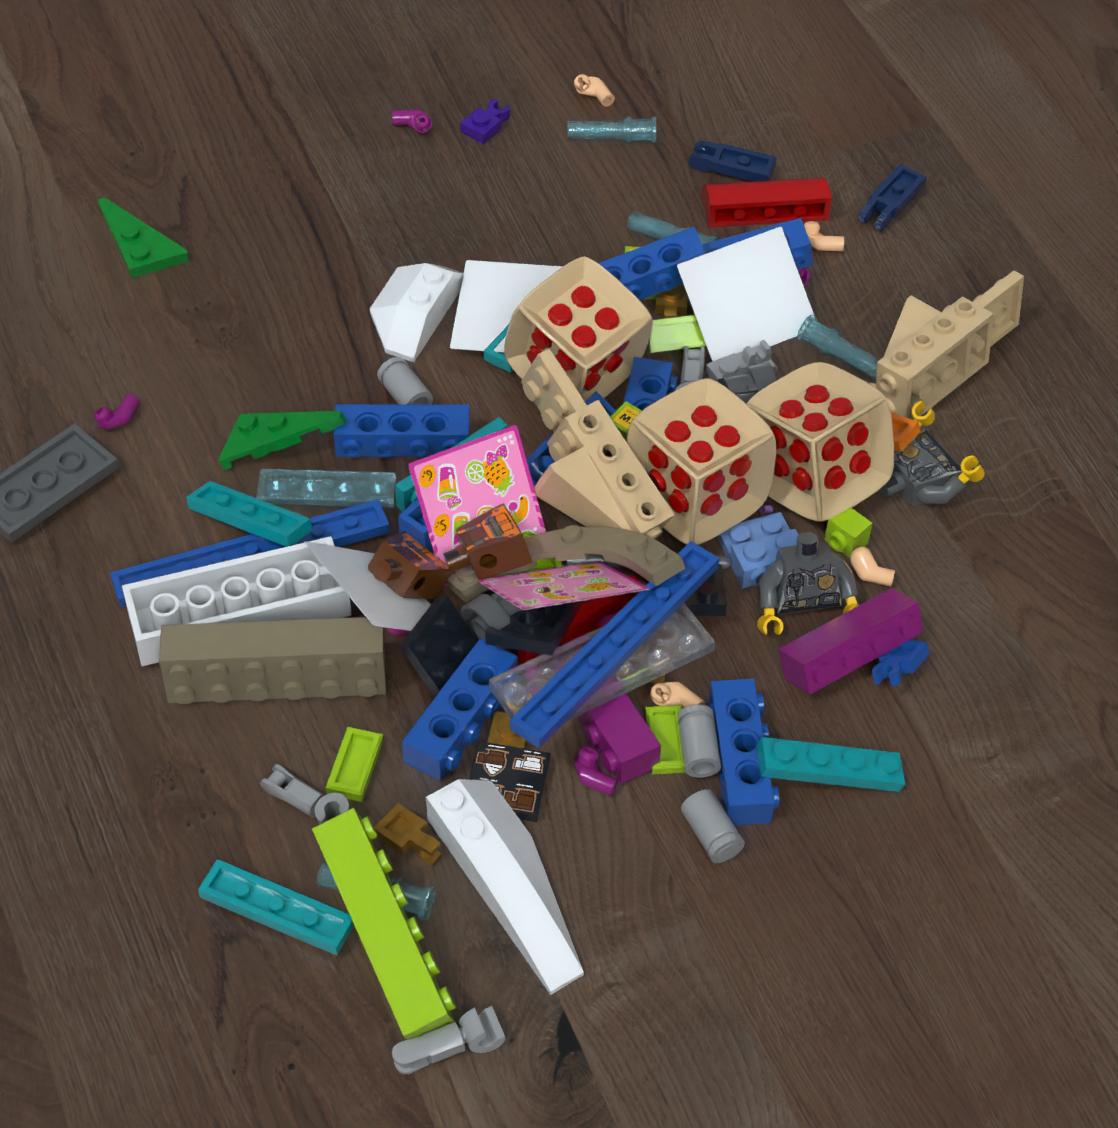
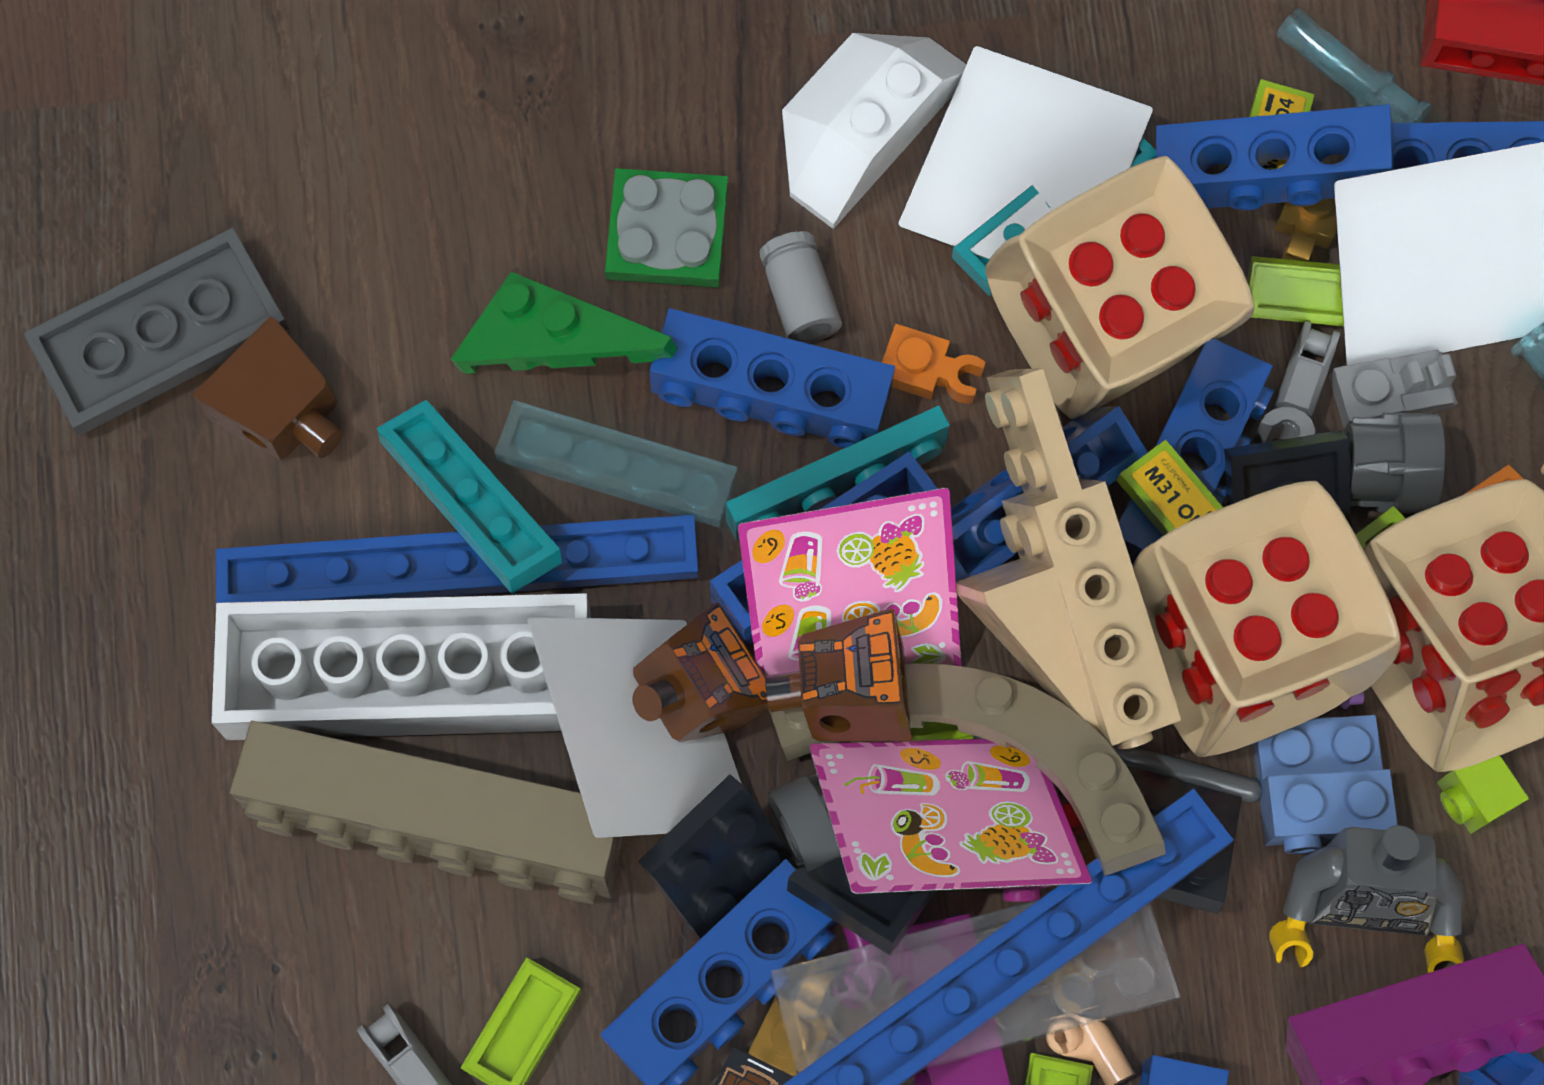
camera: 15 degrees right, 20 degrees up
magenta arm [94,394,140,430] -> none
light nougat arm [850,547,895,587] -> none
none -> reddish brown torso [192,316,343,460]
none -> light grey piece [605,168,728,288]
none -> orange plate [882,323,986,404]

